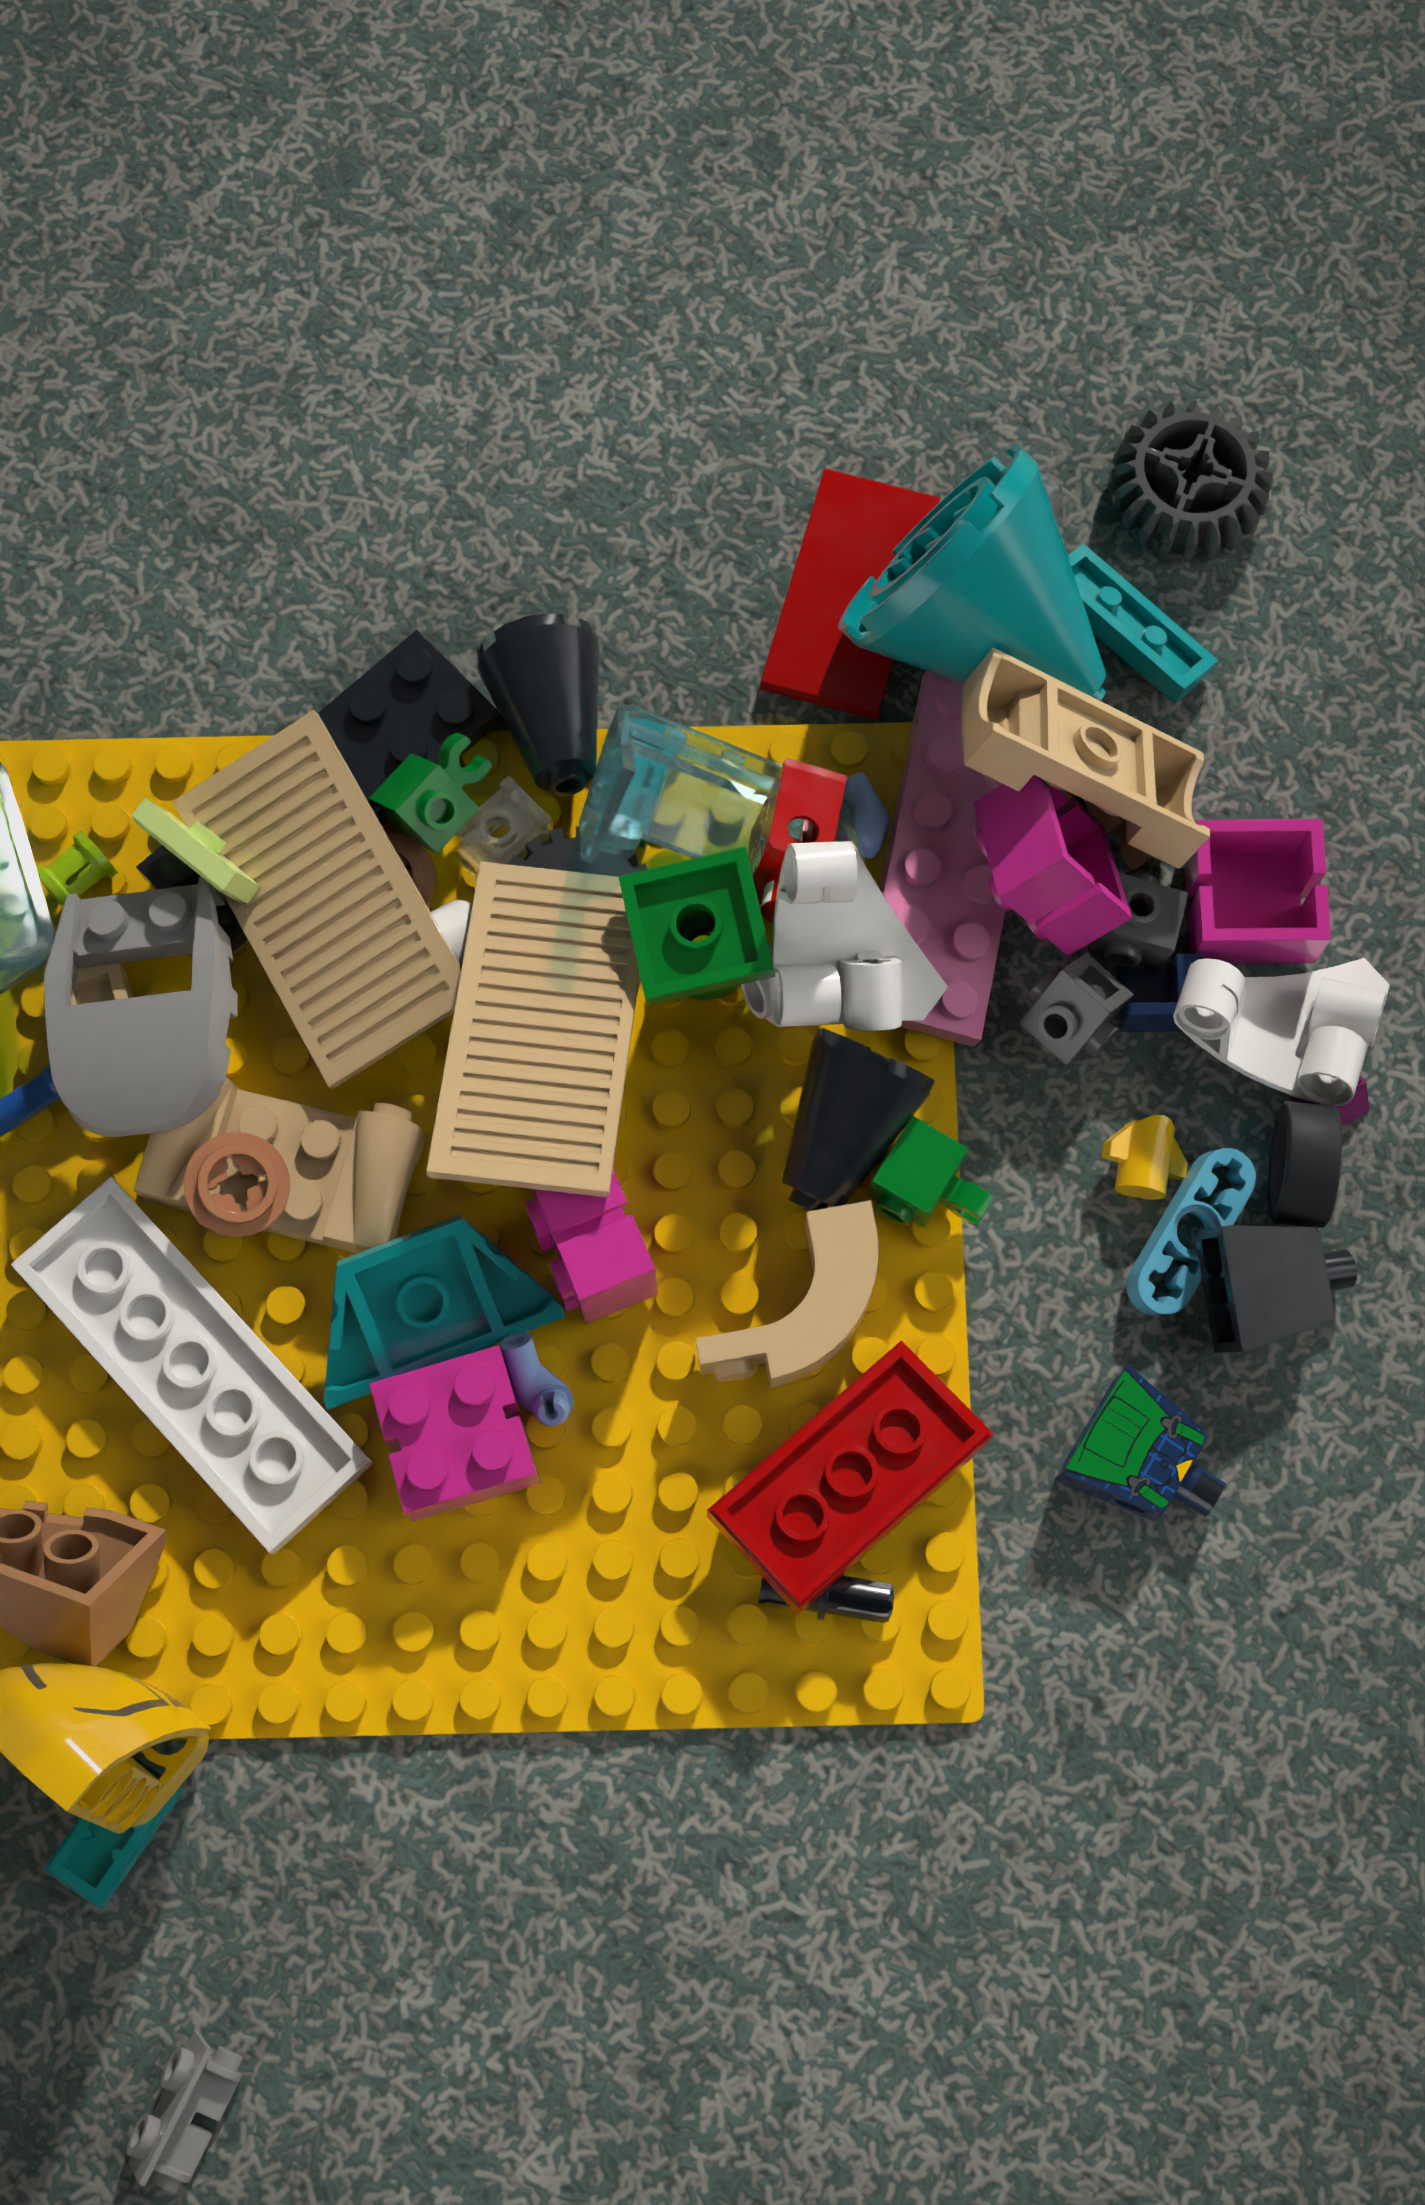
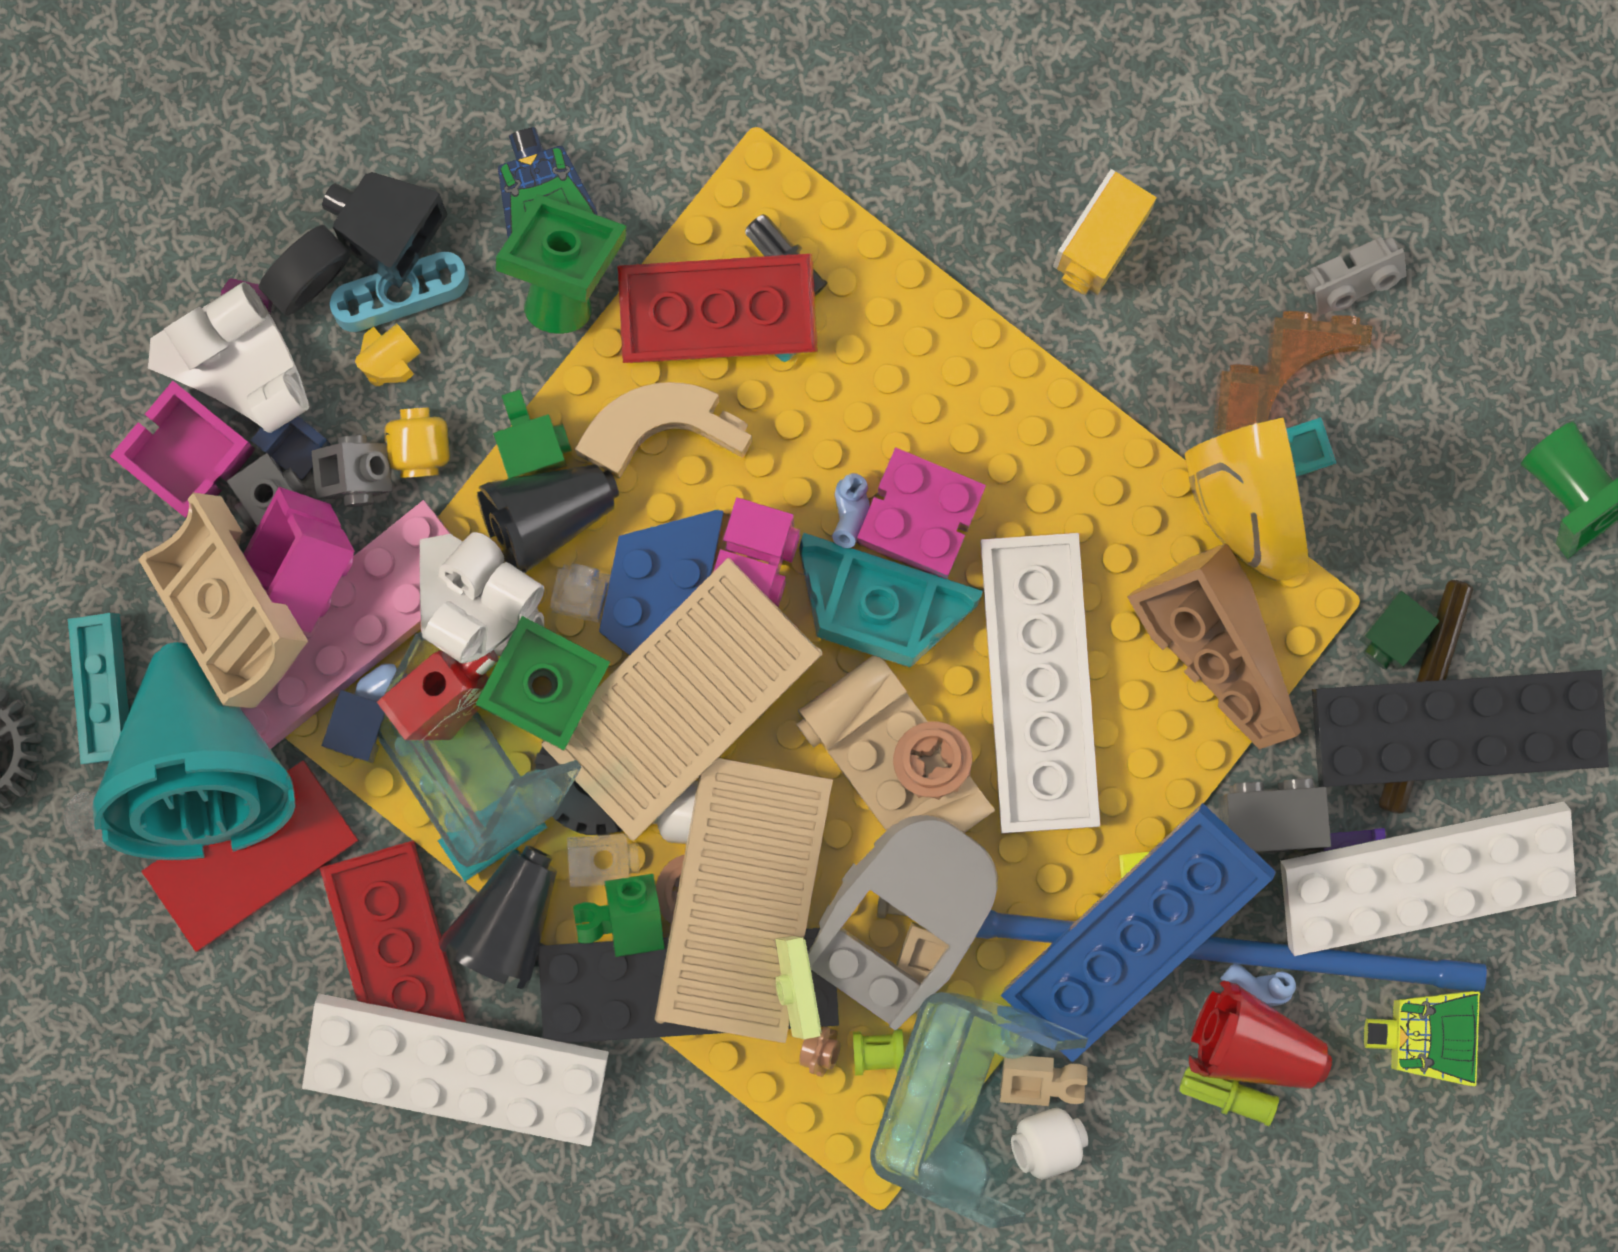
camera: 140 degrees left, 10 degrees up
none -> white plate [302,994,609,1146]
none -> red tile [319,840,467,1023]
none -> dark blue panel [321,690,385,764]
none -> yellow head [384,407,450,478]
none -> green plant [496,194,627,334]
none -> clear brick [549,564,611,623]
none -> blue wing [599,510,724,655]
none -> nougat plate [800,1026,841,1077]
none -> yellow piece [1053,169,1157,295]
none -> clear orange arch [1213,311,1372,435]

